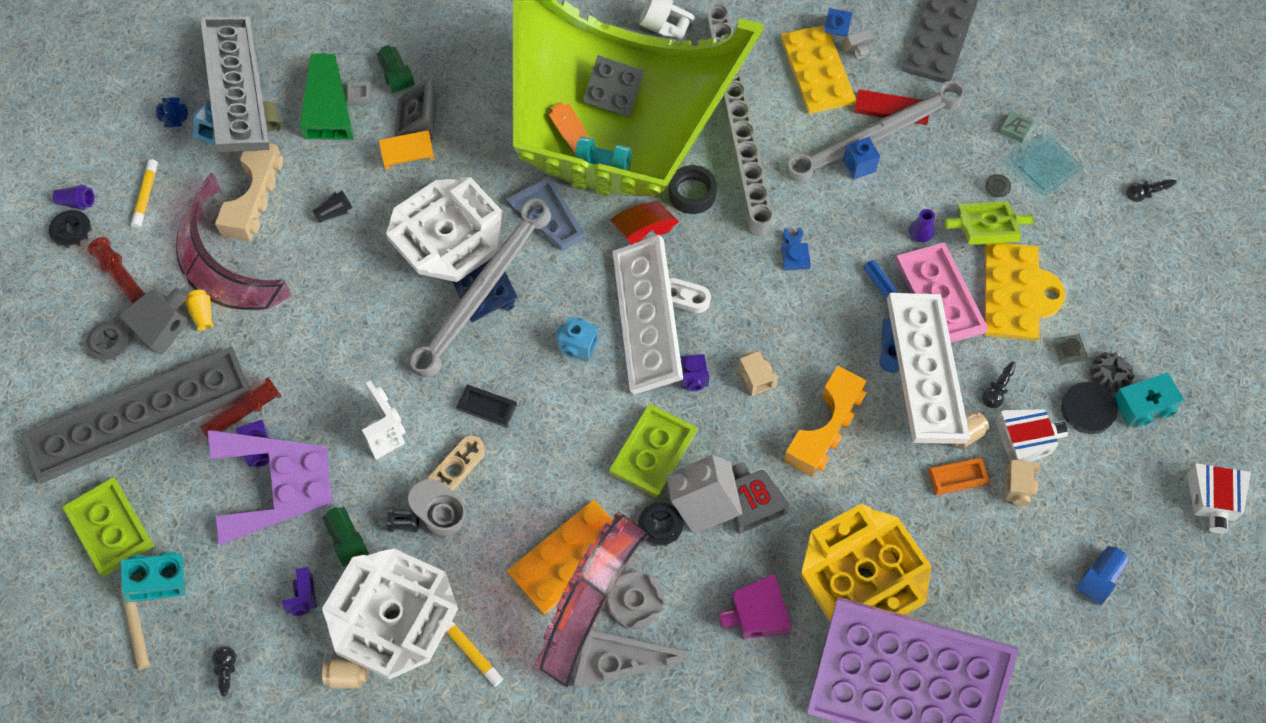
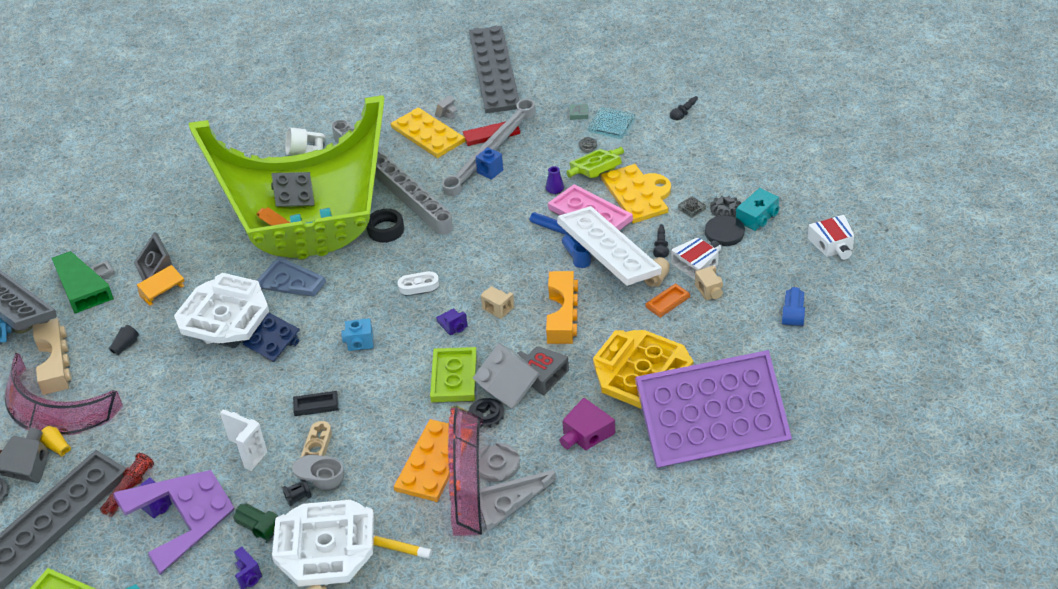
camera: 25 degrees left, 20 degrees down
dark green piece [376,45,415,93] -> none
light grey piece [410,198,551,377] -> none
red slope [609,201,679,245] -> none
white plate [613,235,683,395] -> none
blue plate [781,228,811,271] -> none
blue bracket [824,8,853,37] -> none

